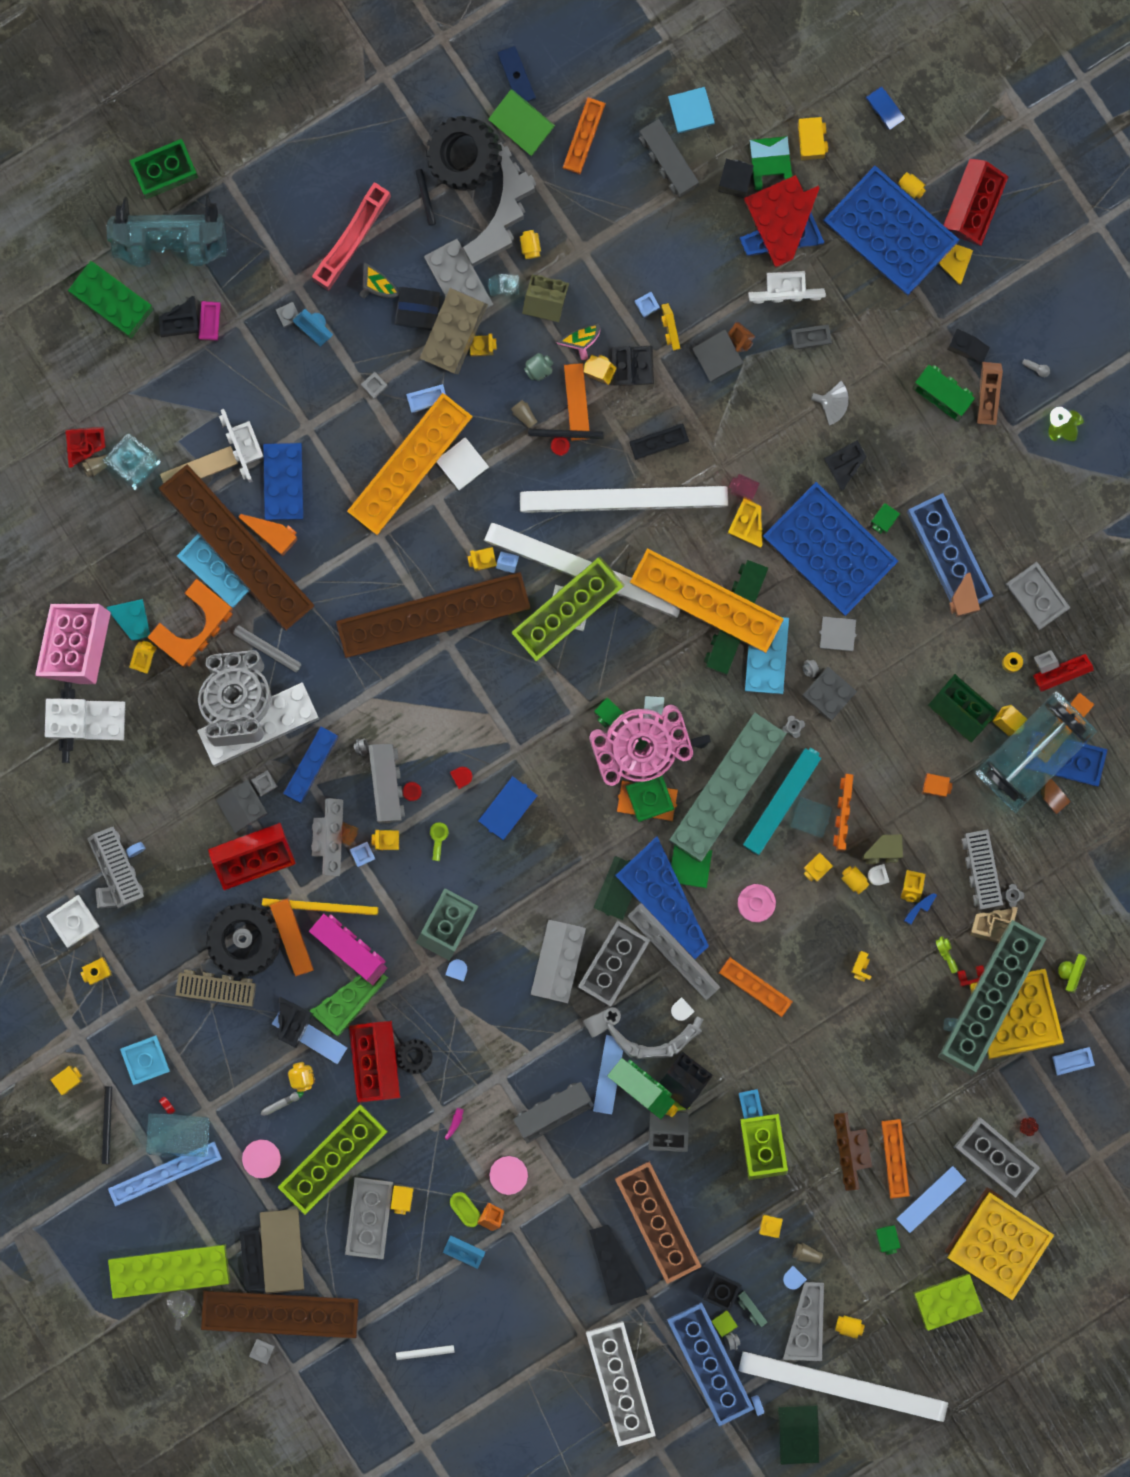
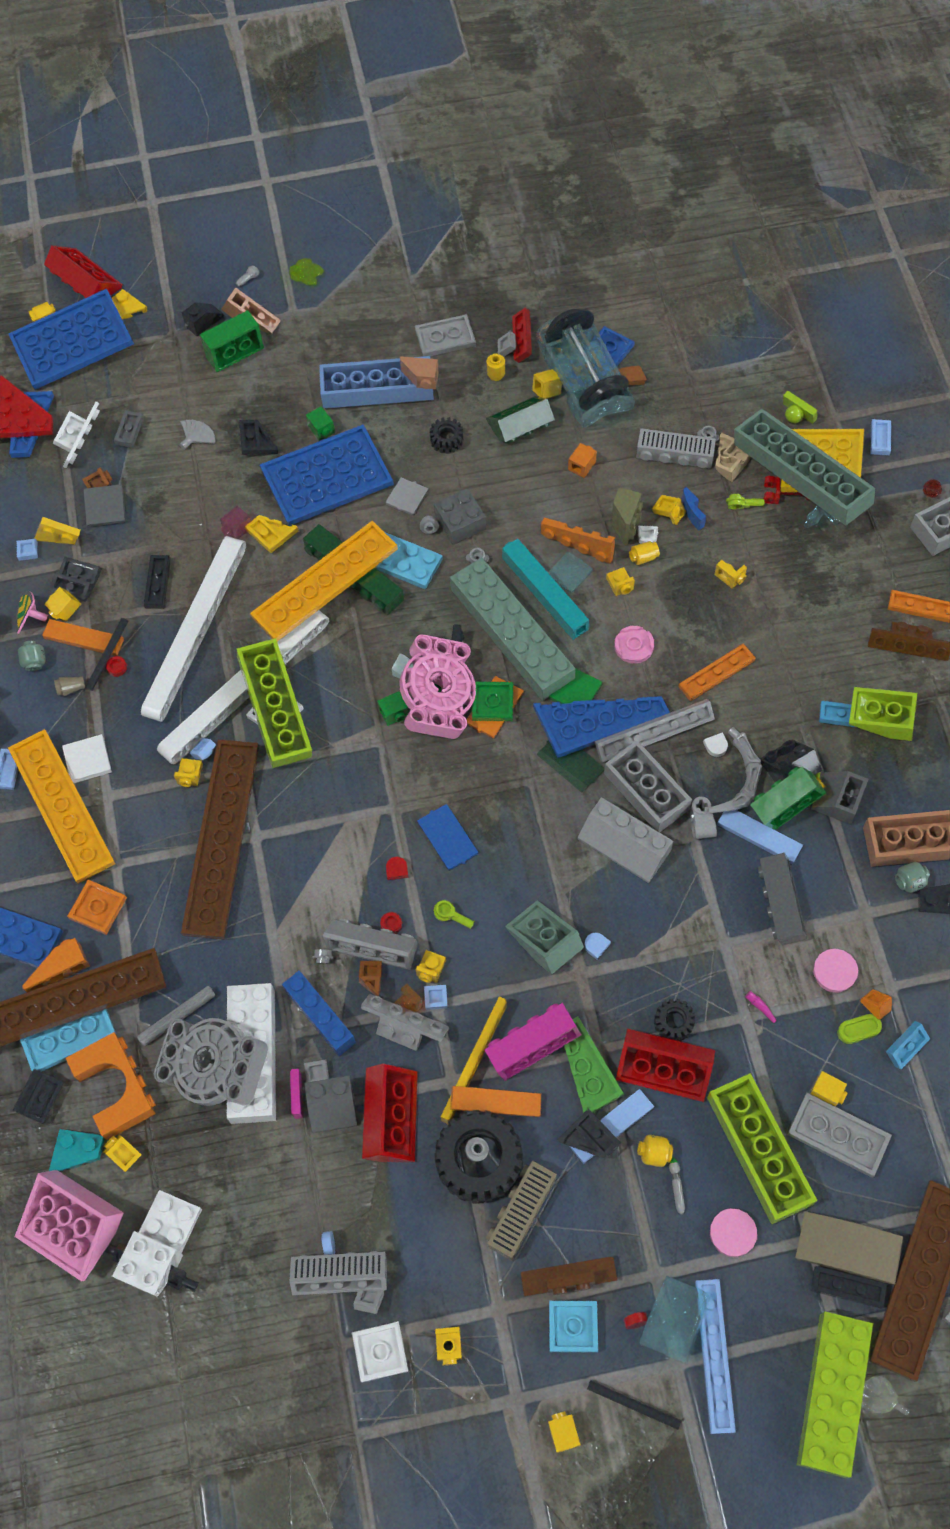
camera: 65 degrees left, 20 degrees down
none -> black plate [12,1069,64,1124]
none -> orange plate [67,880,127,935]
none -> dark pink tile [290,1069,303,1119]
none -> dark orange slope [359,961,382,996]
none -> black tyre [429,417,464,454]
none -> reddish brown bracket [521,1257,618,1297]
none -> sand green head [895,862,930,893]

